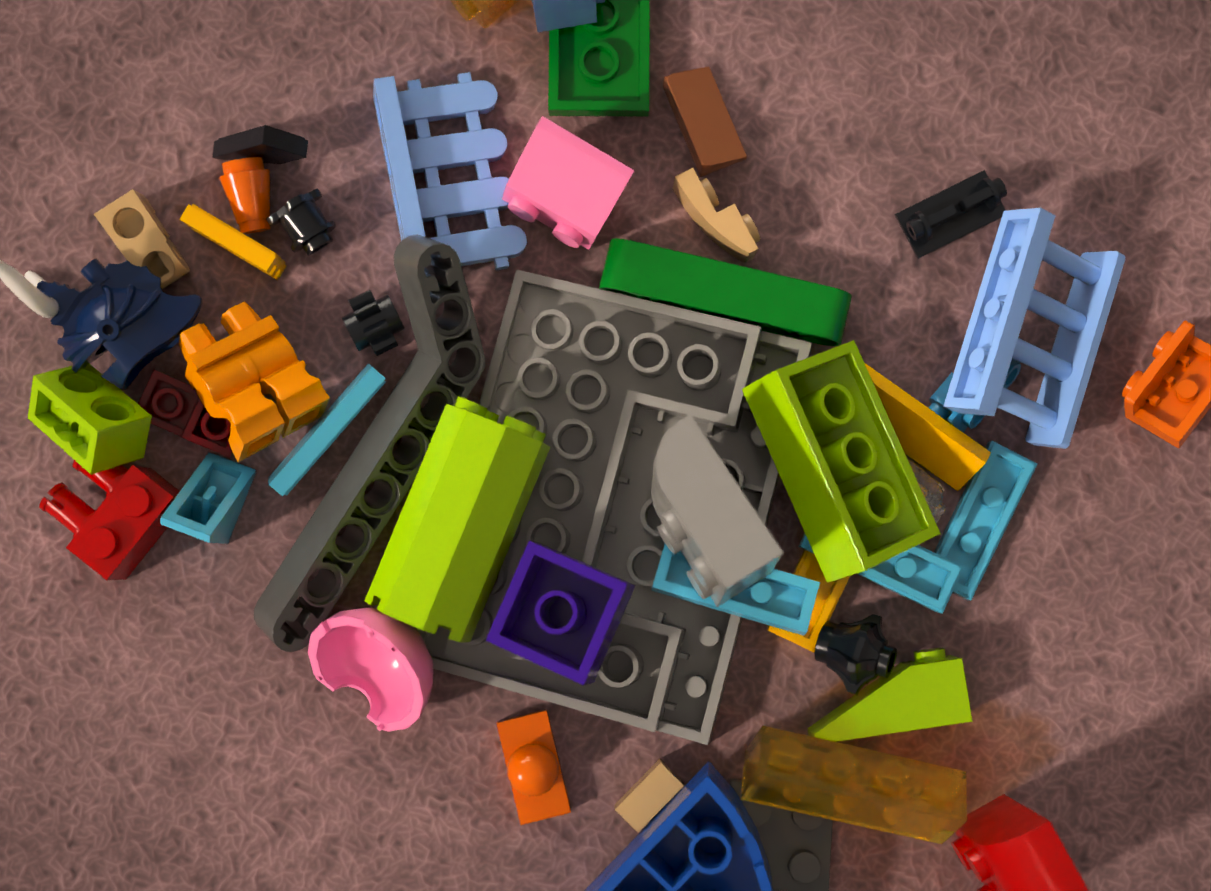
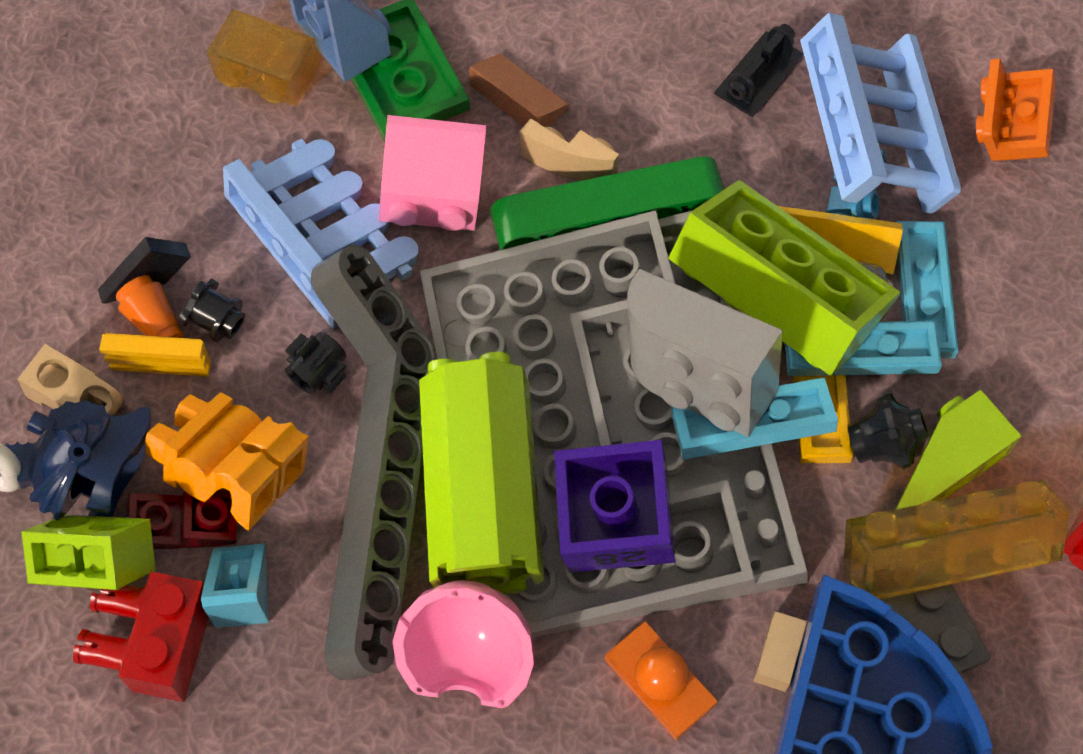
camera: 25 degrees left, 20 degrees down
medium azure tile [268,363,386,496] -> none

